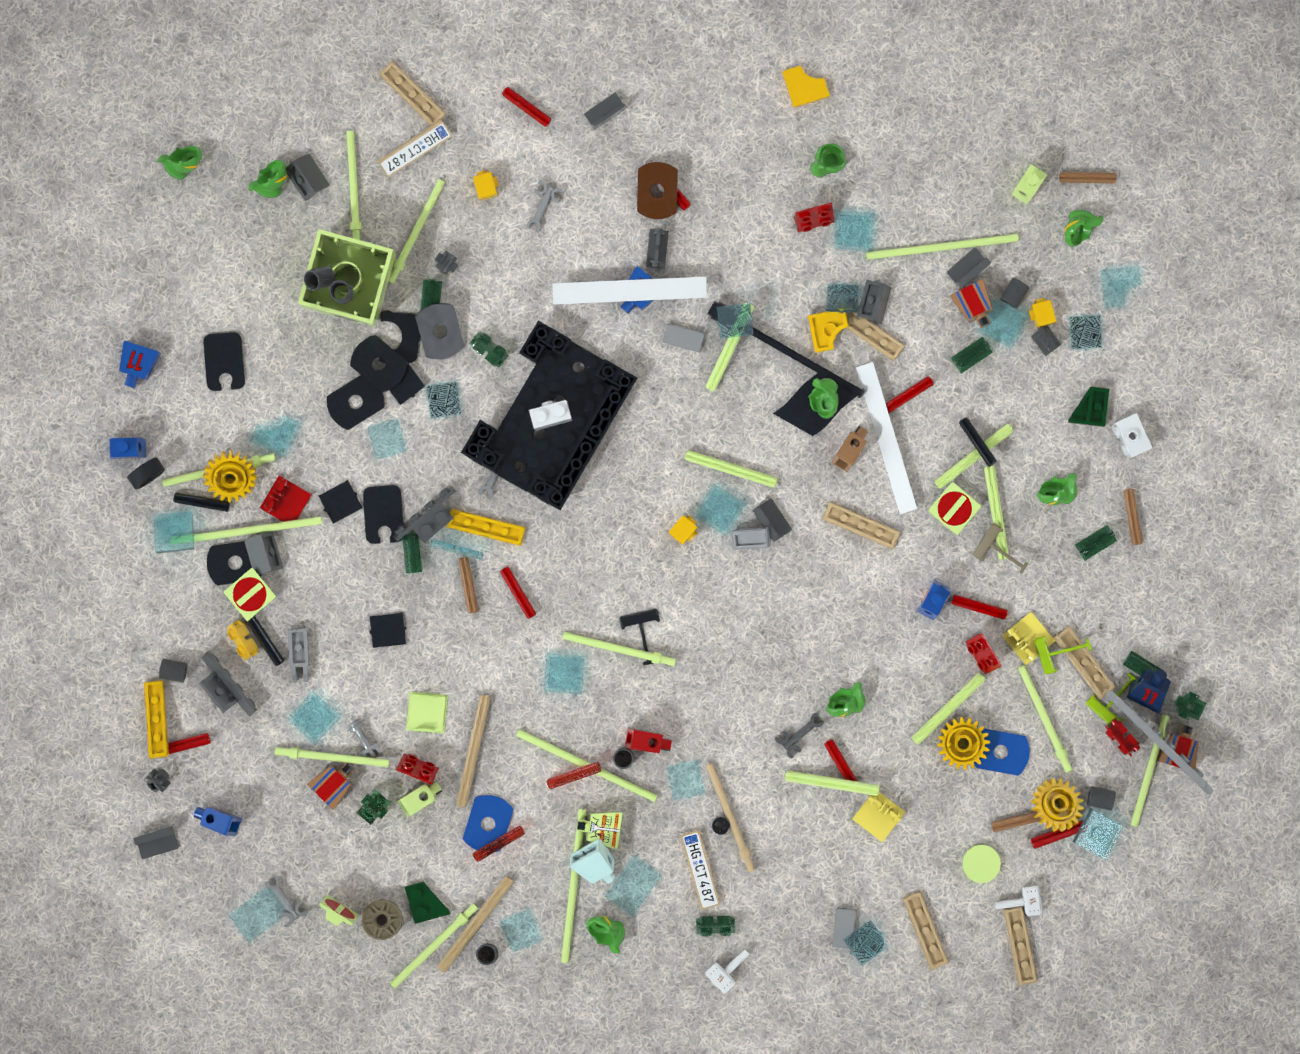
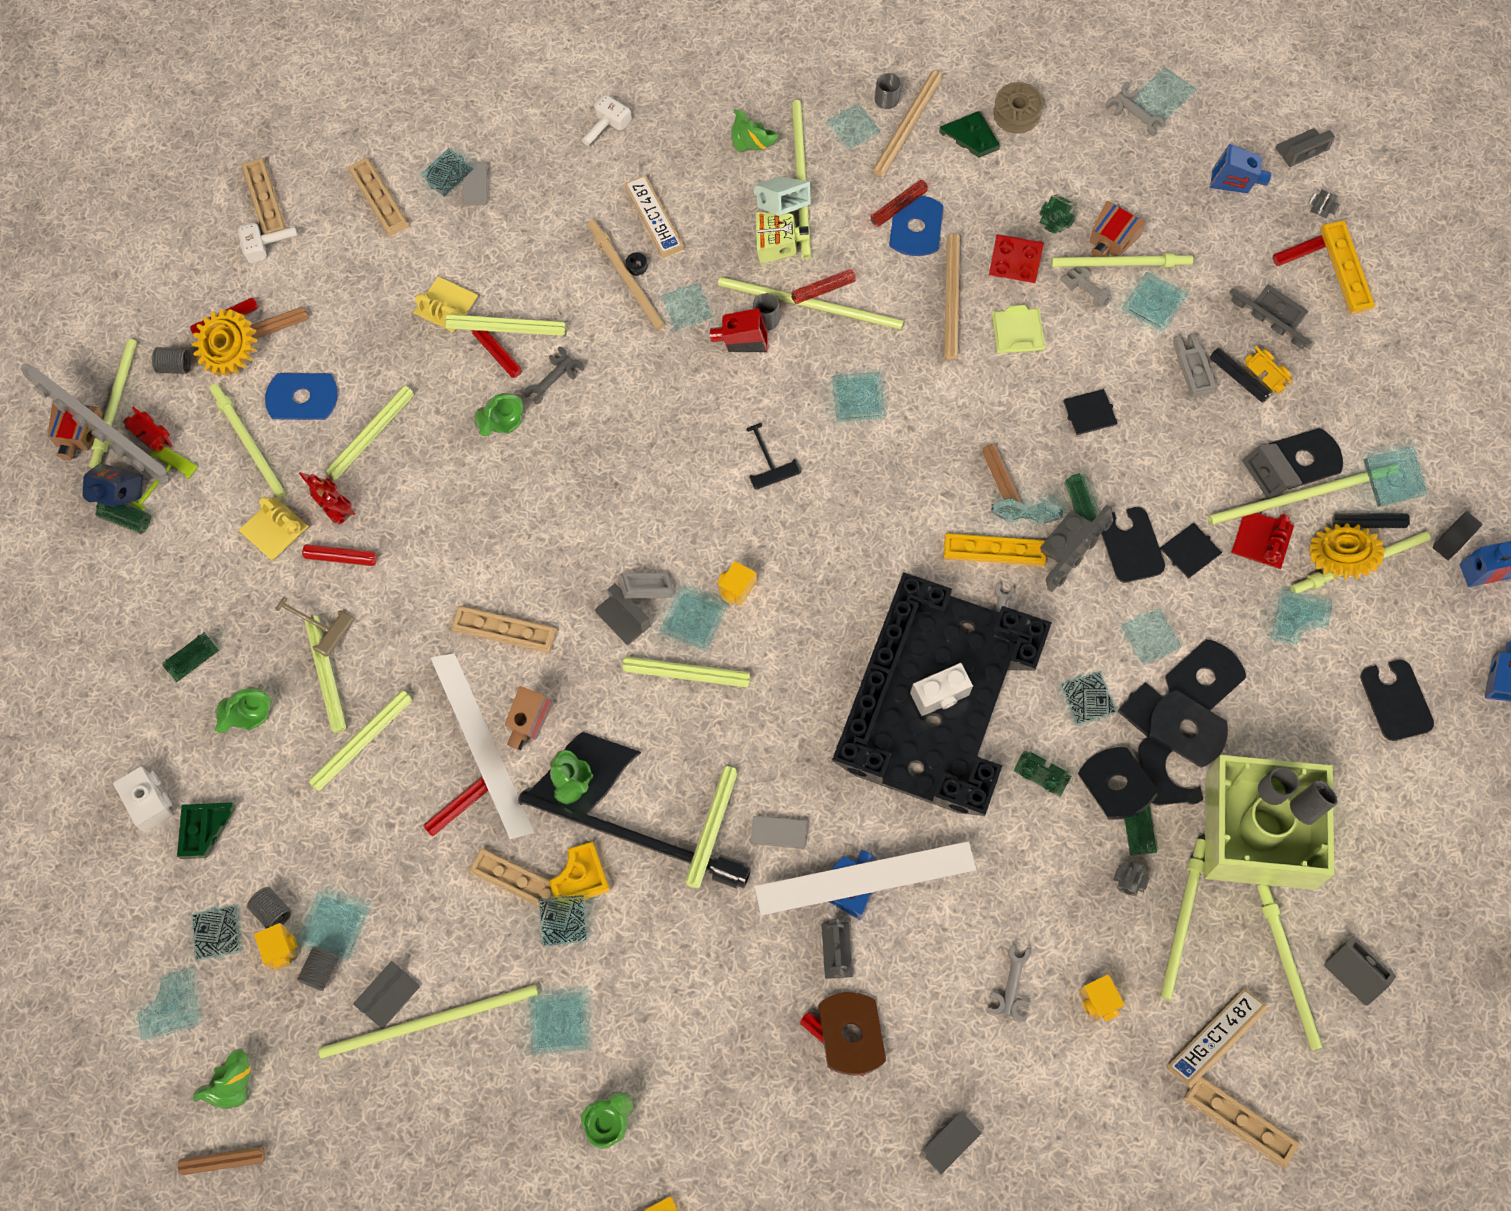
camera: 170 degrees right, 20 degrees down
dark grey piece [159,658,188,683] -> none
piece [224,567,276,621] -> none
bright green hair [248,160,287,198] -> none
yellowish green piece [319,895,359,926] -> none
yellowish green bar [390,903,479,988] -> none
yellowish green torso [397,782,442,818] -> none
red axle [500,567,536,619] -> none
red axle [502,87,551,127] -> none
yellowish green bar [563,632,676,666] -> none
clear light blue piece [605,856,662,916] -> none
clear green hinge [696,916,735,937] -> none
clear light blue piece [717,303,754,339] -> none
red hinge [794,202,835,232] -> none
dark grey panel [857,280,891,324] -> none
blue torso [917,580,951,620] -> none
piece [928,482,982,535] -> none
yellow gear [937,717,990,770] -> none
torso [950,279,993,328] -> none
clear green hinge [951,337,993,374] -> none
black axle [959,417,997,467] -> none
yellowish green tile [962,845,1001,883] -> none
yellowish green torso [1011,164,1047,204] -> none
lime piece [1034,636,1092,675] -> none
tan tile [1053,626,1115,699] -> none
clear light blue tile [1073,808,1124,860] -> none
medium nougat axle [1123,489,1143,545] -> none
clear green brick [1174,691,1207,721] -> none

